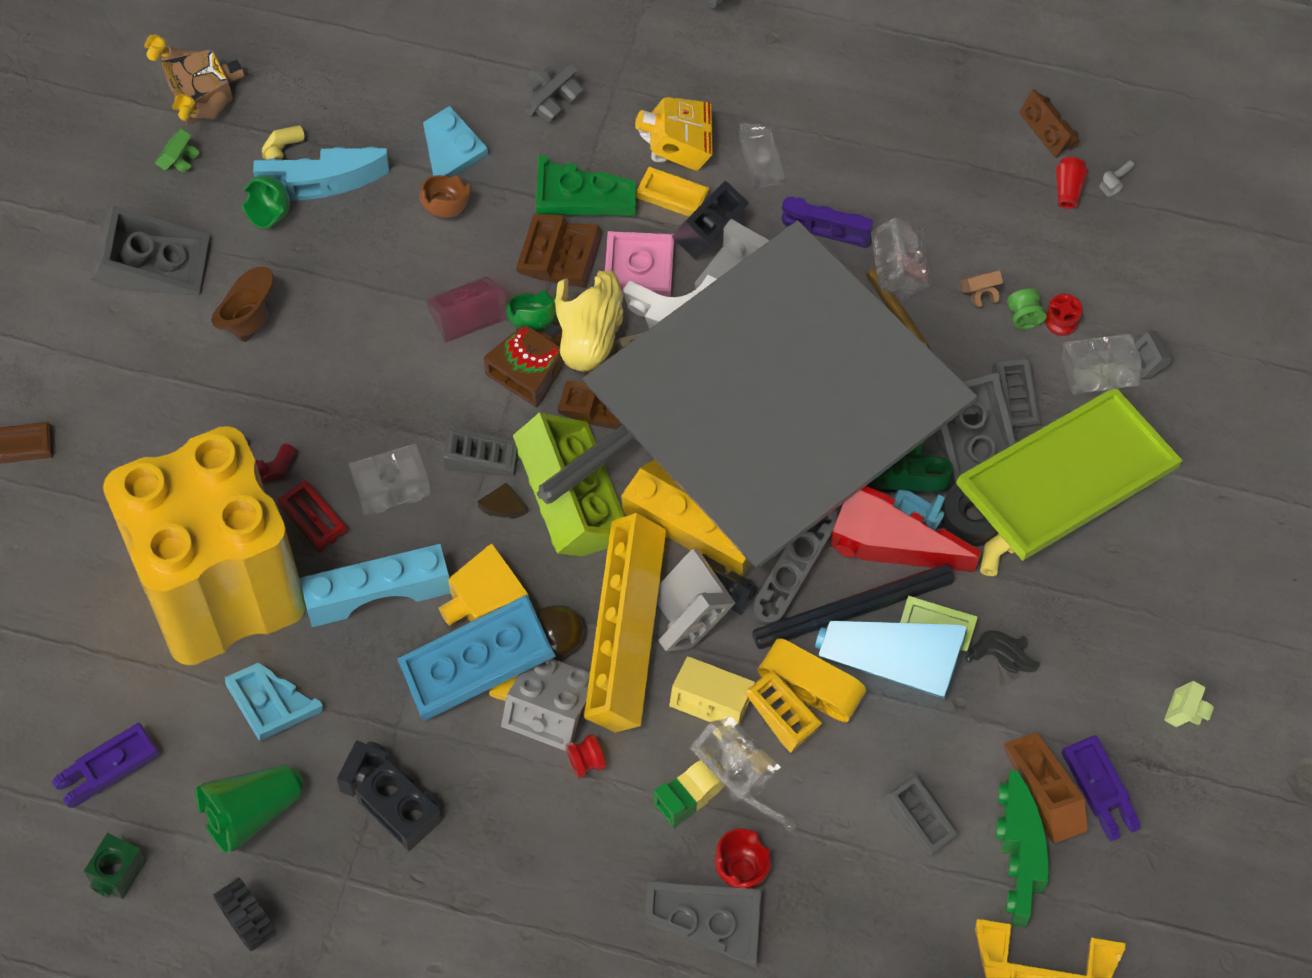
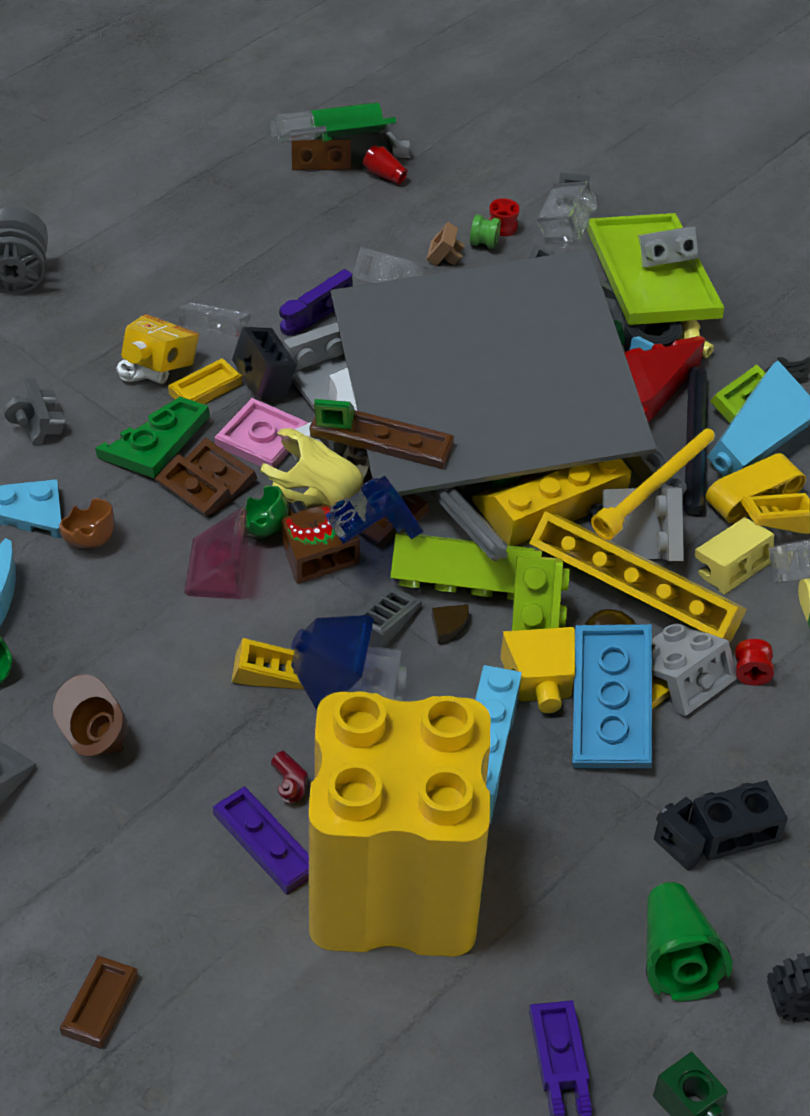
camera: 65 degrees left, 15 degrees down
medium azure wing [225,663,323,742] -> none
none -> yellow slope [232,638,315,690]
none -> green door [270,102,397,144]
none -> clear blue slope [291,615,374,710]
none -> reddish brown tile [309,410,454,469]
none -> green slope [314,399,355,429]
none -> clear blue bracket [325,475,424,543]
none -> lime bracket [512,556,569,631]
none -> yellow piece [591,428,715,540]
none -> light grey hips [638,226,699,267]

